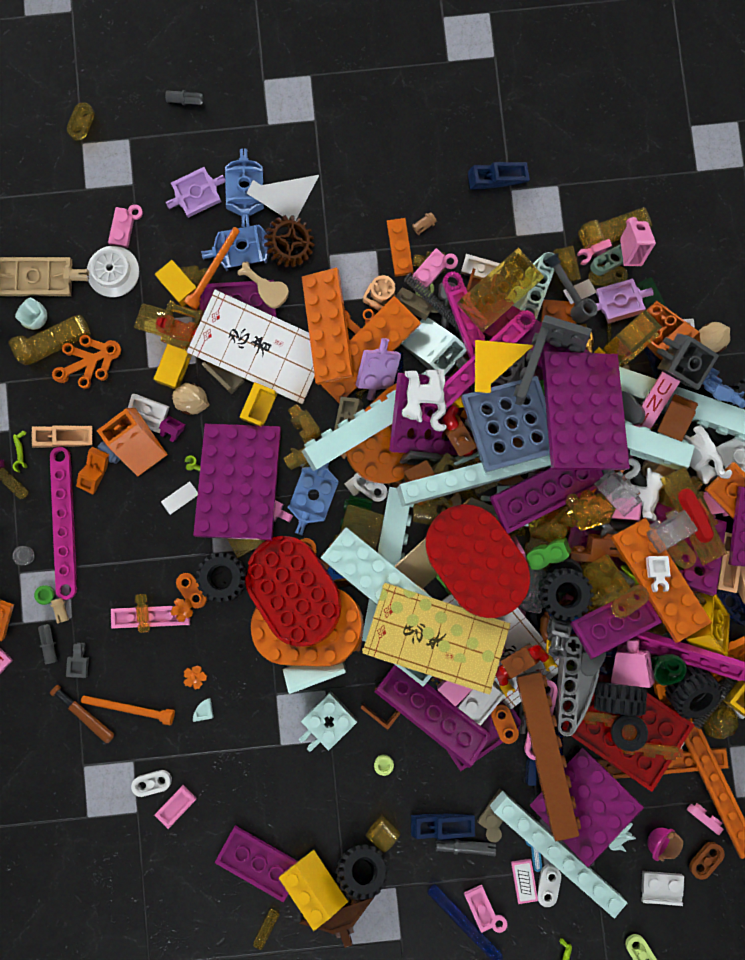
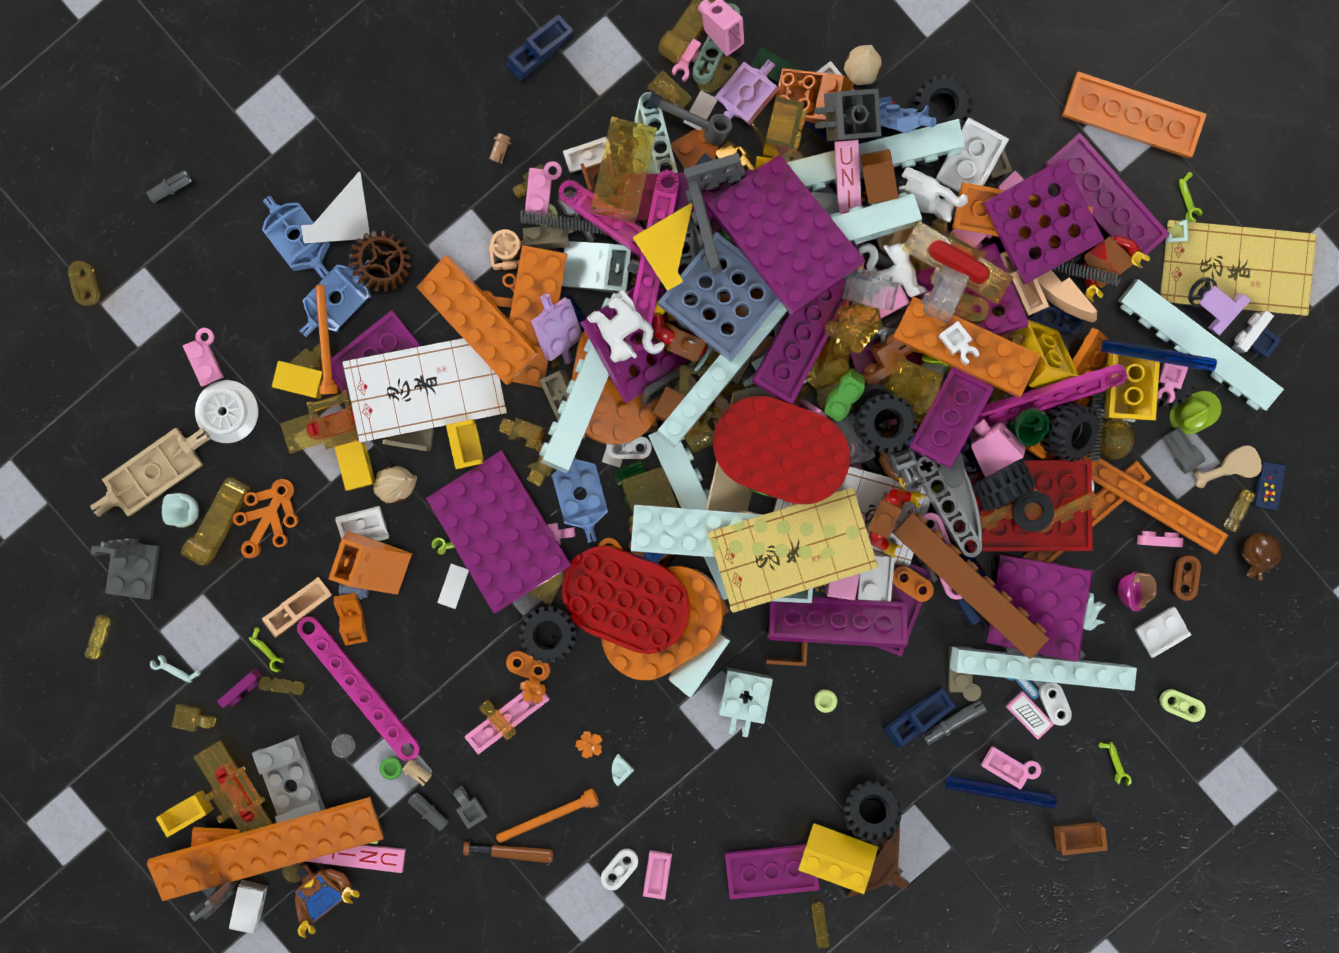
camera: 30 degrees left, 5 degrees up
magenta tile [159,416,185,442] -> none
lavender plate [166,167,225,218] -> none
tan piece [238,262,289,309] -> none
clear yellow piece [366,816,400,853] -> none
orange plate [387,218,413,277] -> none
clear yellow plate [611,585,649,618] -> none
dark grey tile [622,391,645,425] -> none

